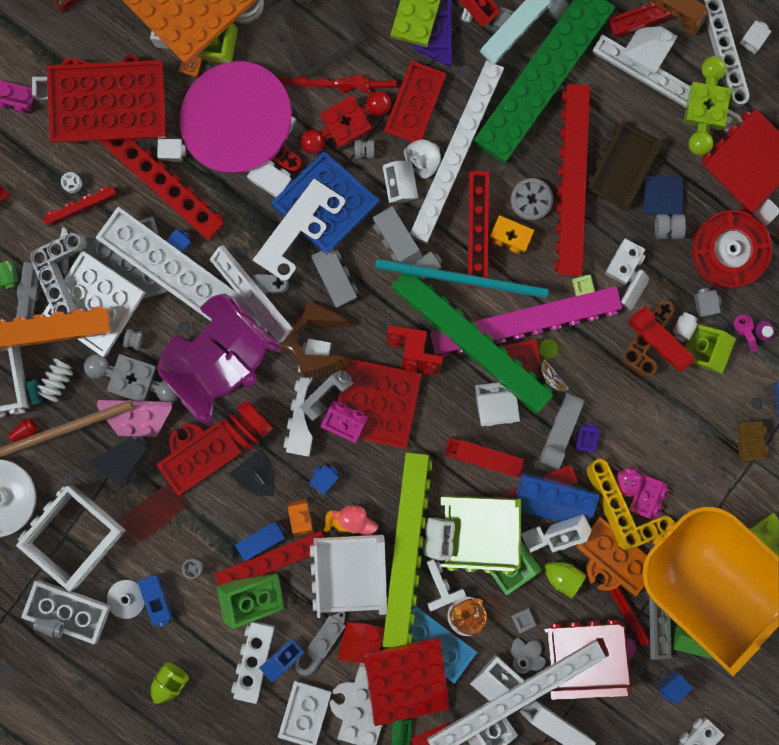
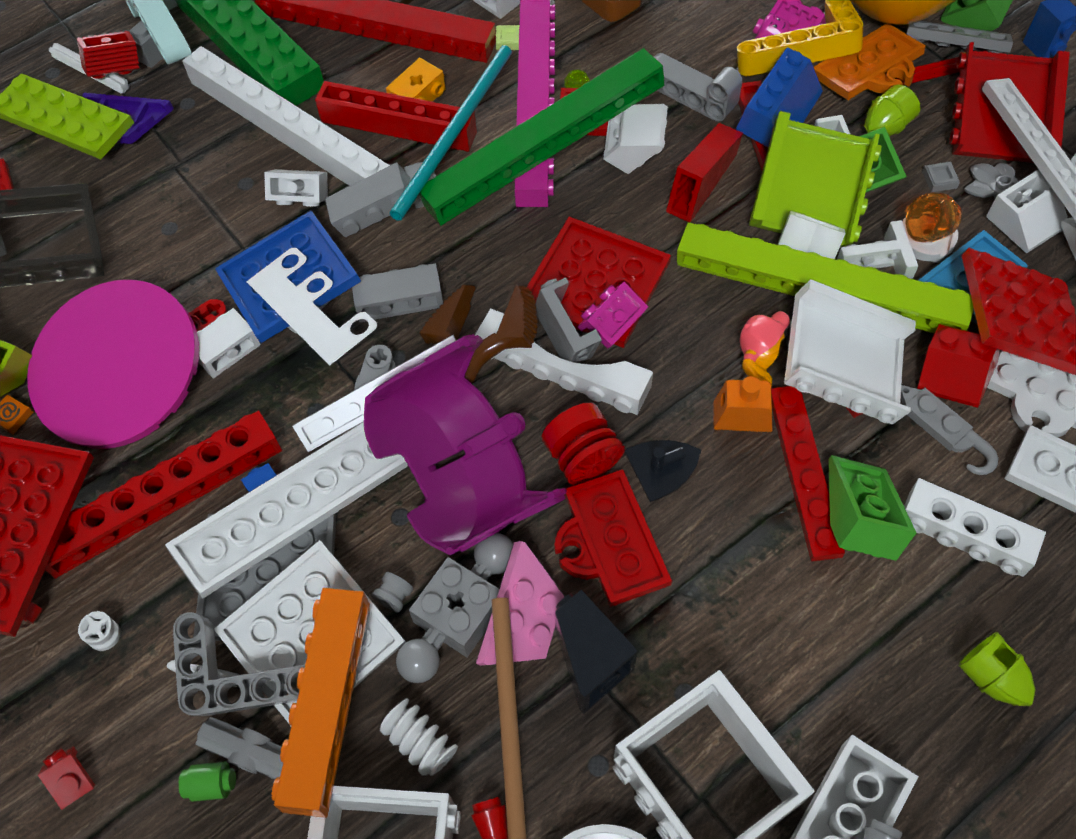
camera: 75 degrees left, 25 degrees down
teal pin [25,380,43,405] -> none
red plate [42,186,118,227] -> none
white dish [107,580,145,619] -> none
clear red piece [122,483,186,543] -> none
blue brick [137,574,173,627] -> none
white brick [157,139,186,162] -> none
light grey wheel [182,558,203,579] -> none
blue brick [235,521,287,562] -> none
blue brick [259,638,304,682] -> none
red sword [277,74,397,94] -> none
red brick [301,91,391,154] -> none
blue brick [309,465,339,495] -> none
light grey wheel [355,140,374,159] -> none
red plate [384,60,447,142] -> none
red bracket [386,325,443,376] -> none
white cylinder [404,139,441,179] -> none
light grey wheel [511,178,553,221] -> none
white brick [544,514,592,552] -> none
dark purple bracket [576,423,600,453] -> none

